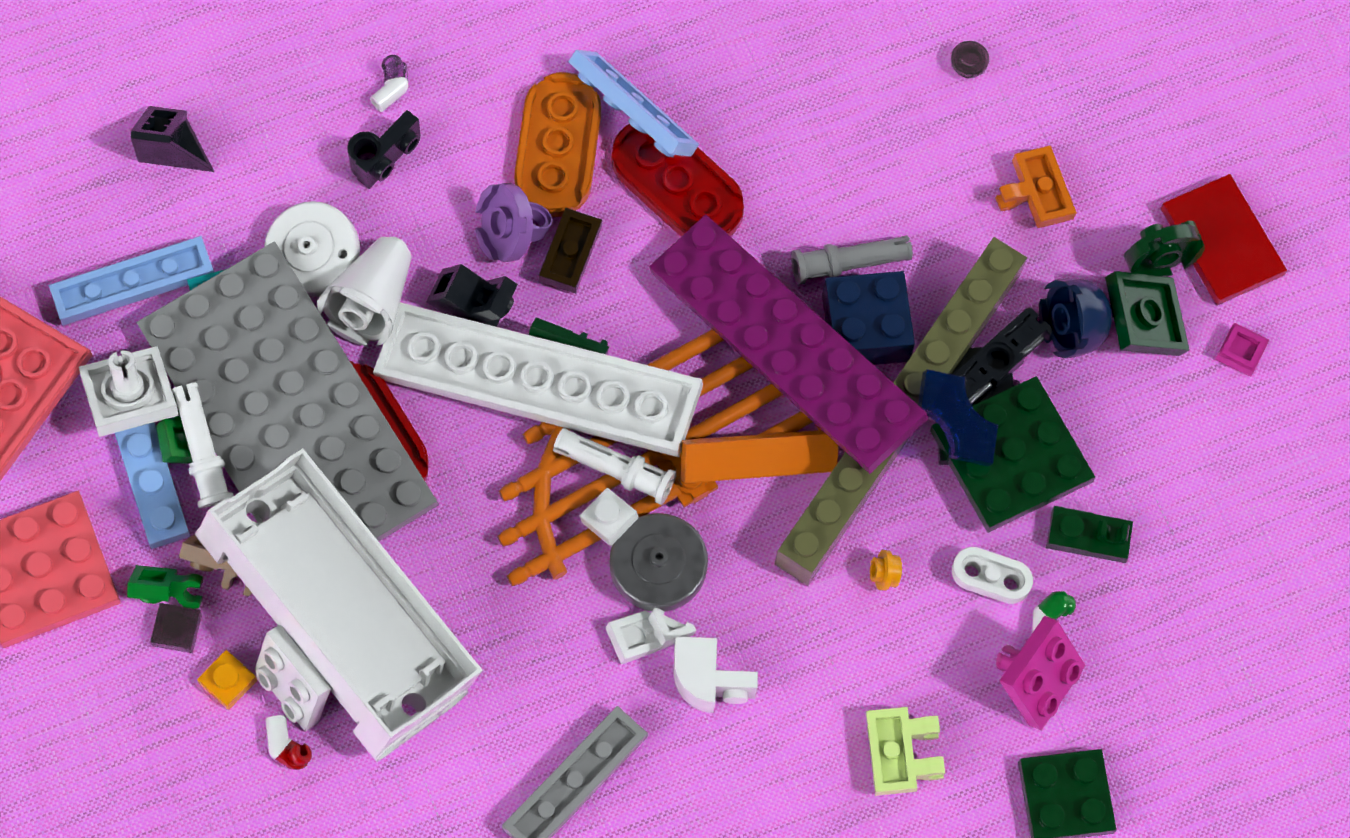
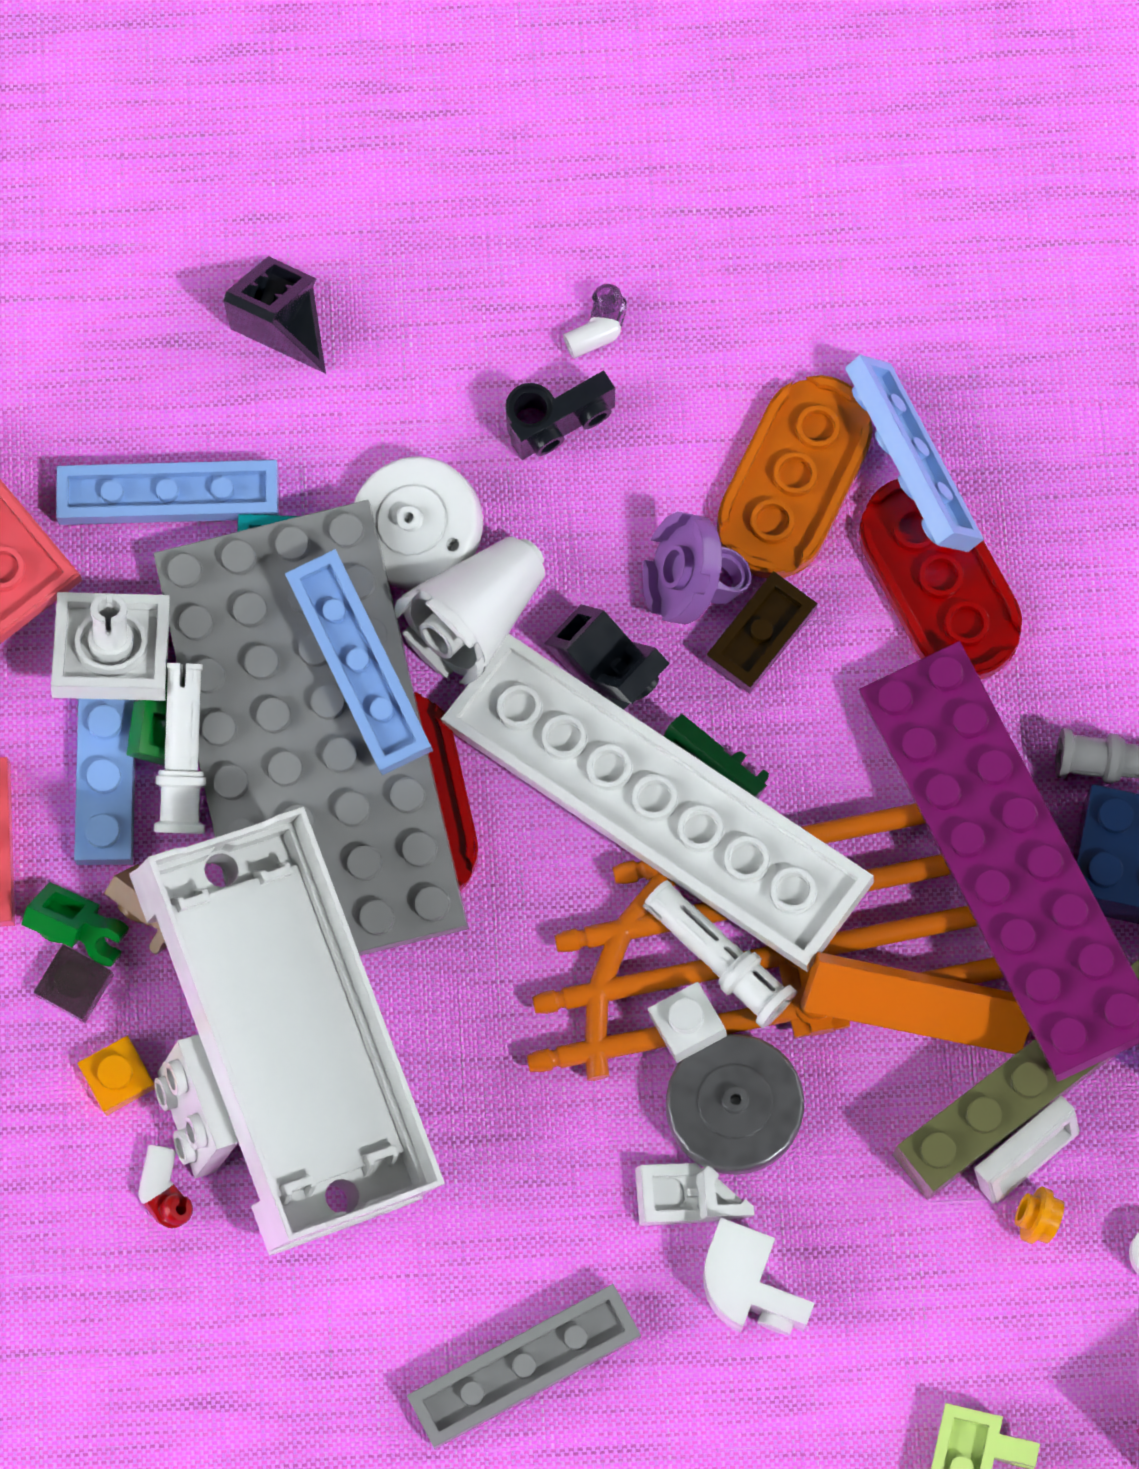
camera: 25 degrees right, 5 degrees up
none -> light blue plate [285,549,433,776]
none -> white tile [974,1095,1080,1204]

